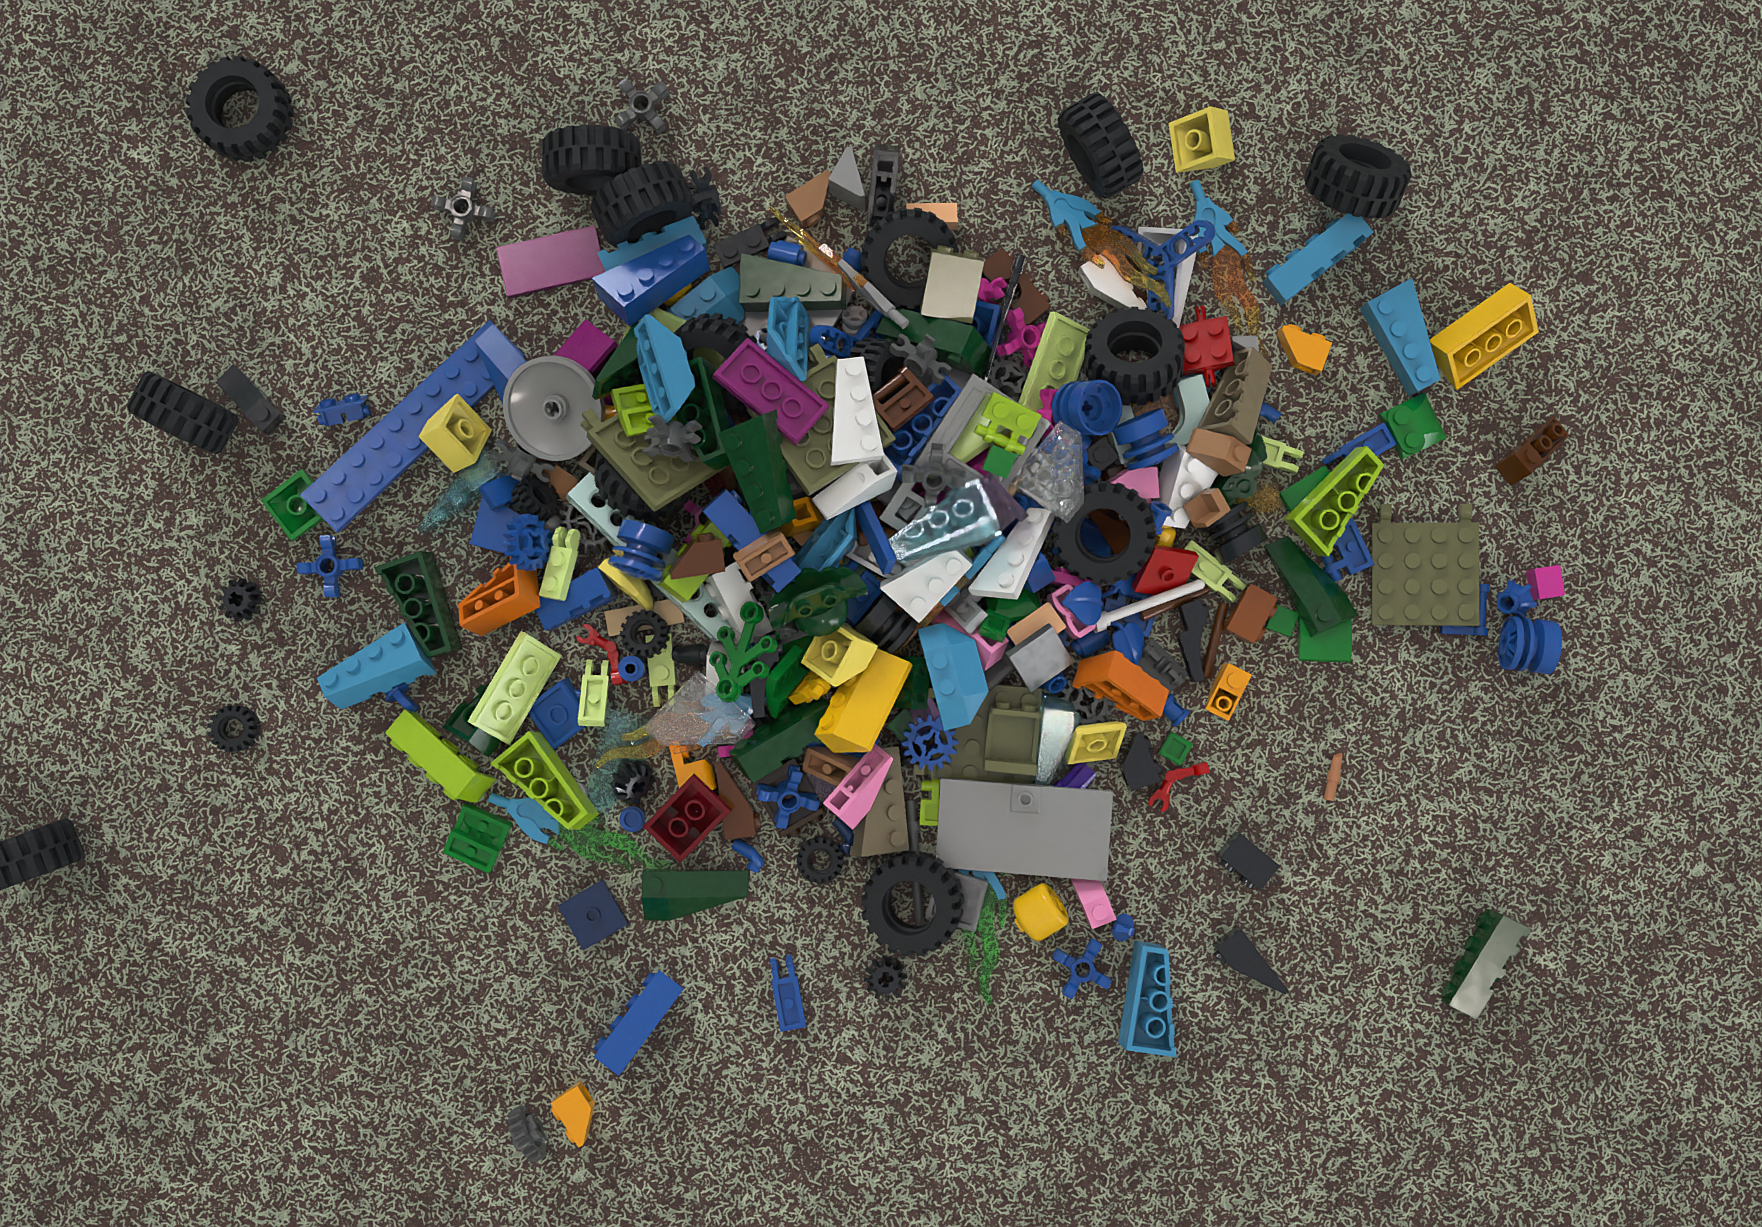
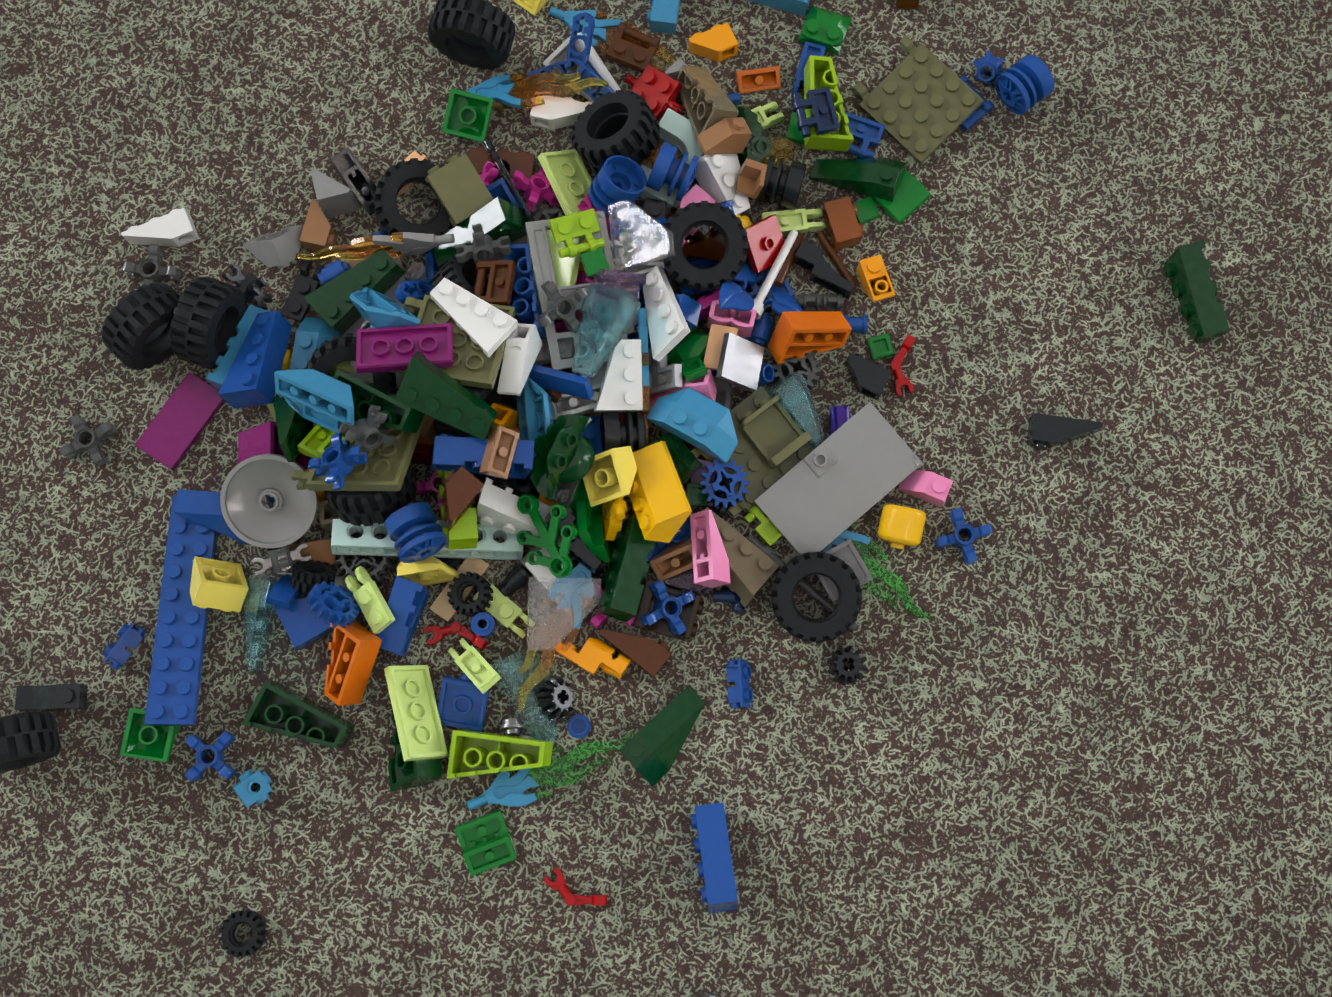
camera: 45 degrees left, 10 degrees down
black gear [216,578,265,622] -> none
dark azure wedge [317,622,437,709] -> none
blue piece [384,682,419,712] -> none
lime wedge [385,709,496,803] -> none
light orange slope [551,1081,595,1148] -> none
dark blue plate [558,879,629,950] -> none
dark red slope [643,774,732,863] -> none
blue arm [732,838,764,873] -> none
blue hinge [770,955,807,1032] -> none
black tyre [797,836,843,884] -> none
light yellow slope [1064,721,1127,764] -> none
blue piece [1112,914,1135,941] -> none
dark azure wedge [1118,941,1177,1057] -> none
black brick [1216,831,1280,890] -> none
nougat piece [1324,753,1342,802] -> none
dark pink panel [1526,565,1565,600] -> none
none -> white slope [121,208,200,247]
none -> dark azure brick [231,769,272,808]
none -> light grey slope [244,225,304,269]
none -> blue pin [308,433,368,491]
none -> green slope [441,88,494,143]
none -> flat silver plate [500,718,524,736]
none -> red piece [543,867,607,906]
none -> reddish brown plate [606,22,661,73]
none -> blue hinge [726,659,753,709]
none -> orange slope [735,66,781,94]
none -> dark blue plate [792,87,840,138]

